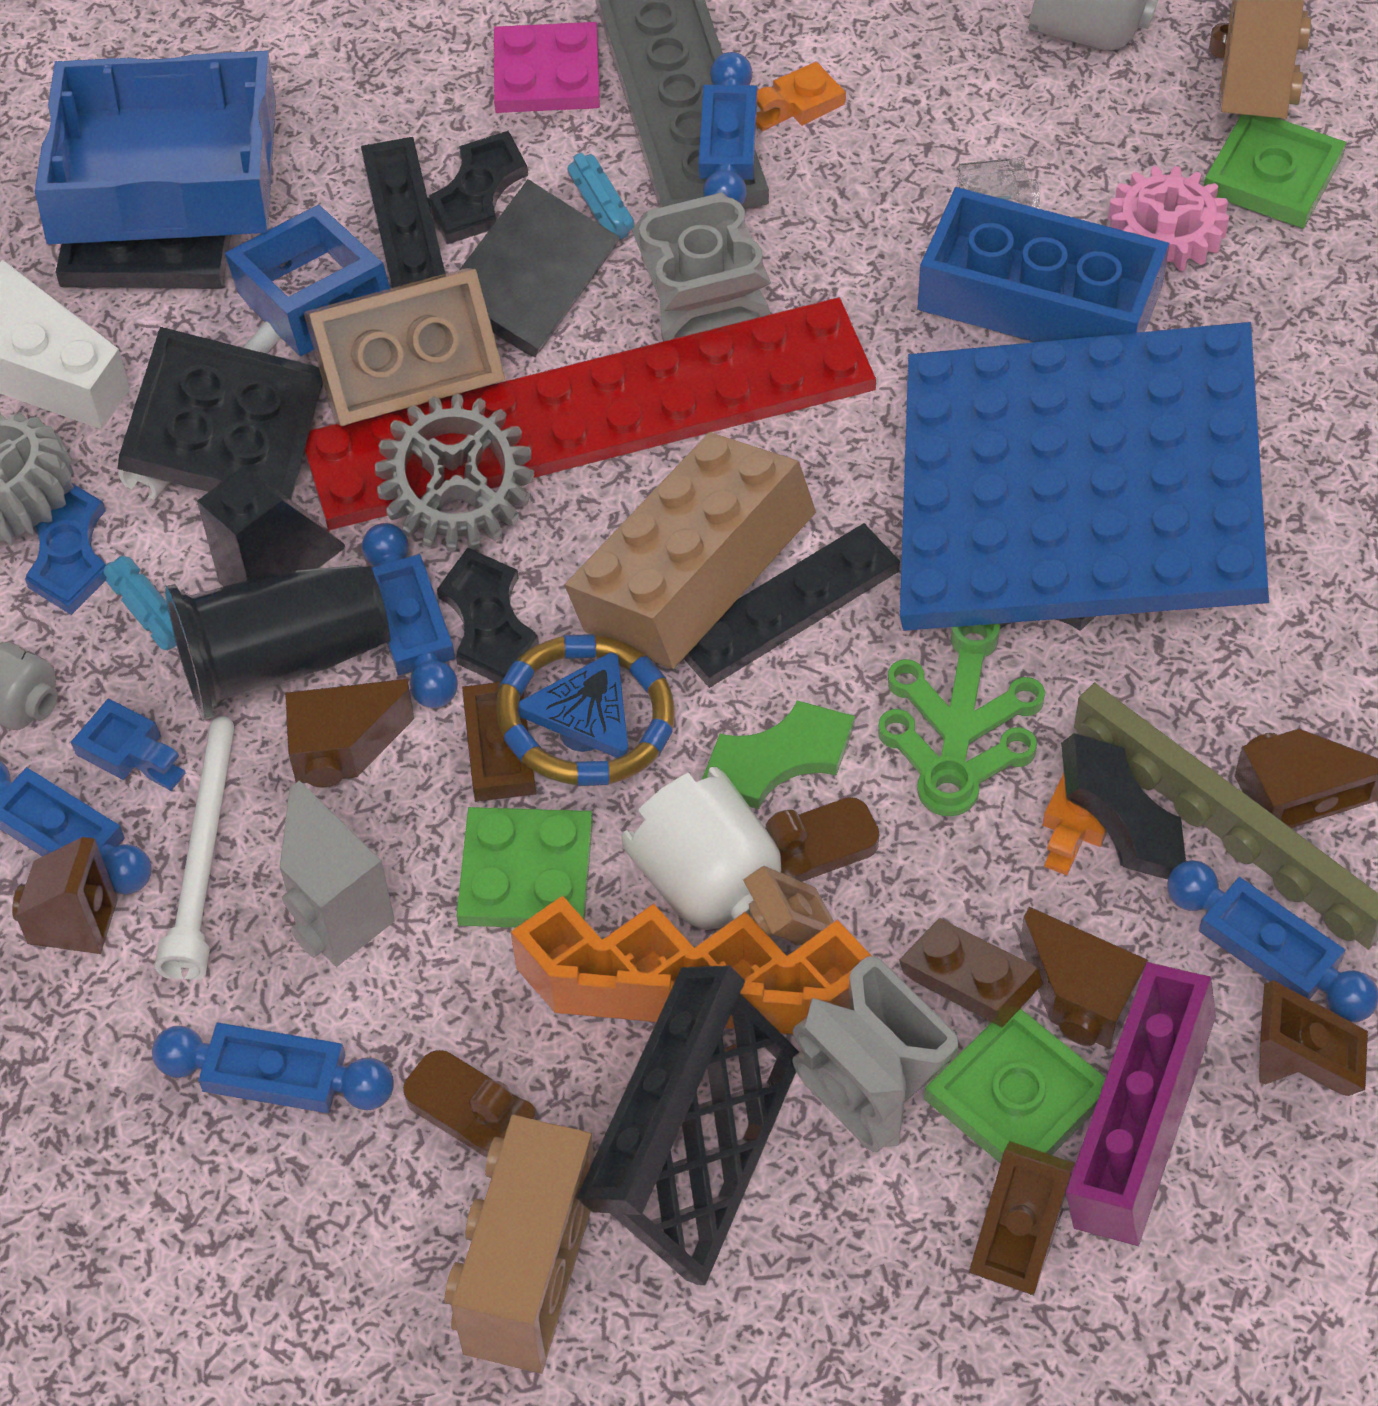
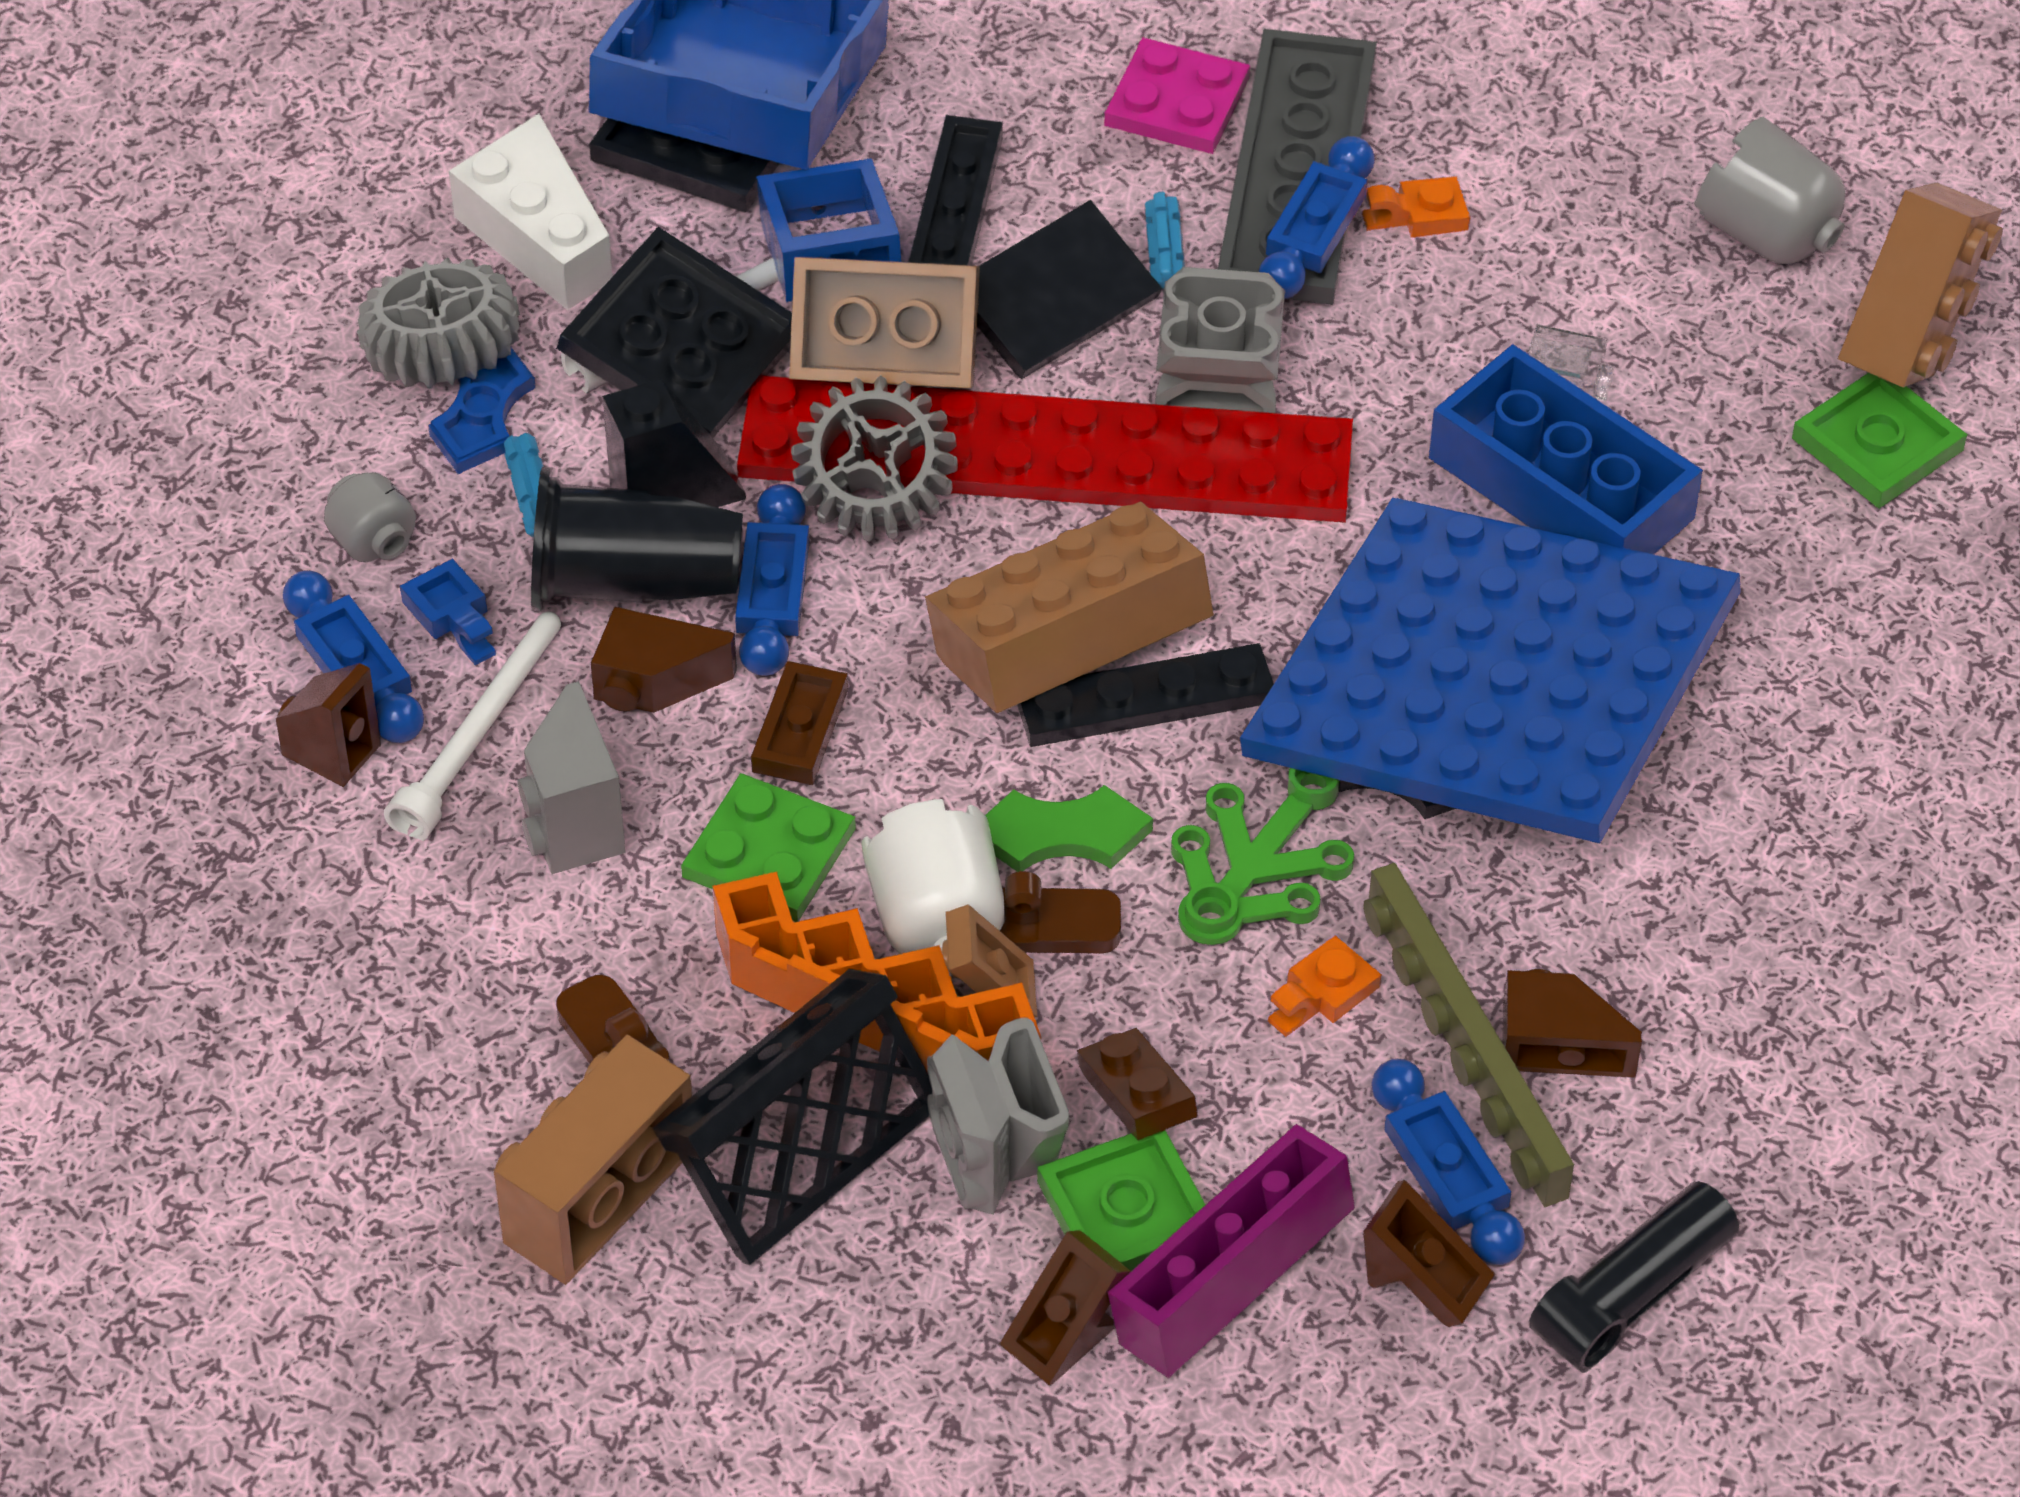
camera: 20 degrees right, 5 degrees down
blue plate [152,1022,394,1114] -> none
black tile [428,130,528,245] -> none
black tile [437,547,539,682] -> none
piece [496,634,675,786] -> none
reddish brown slope [1019,906,1148,1049] -> none
black tile [1061,733,1186,879] -> none
bright pink gear [1108,166,1229,271] -> none

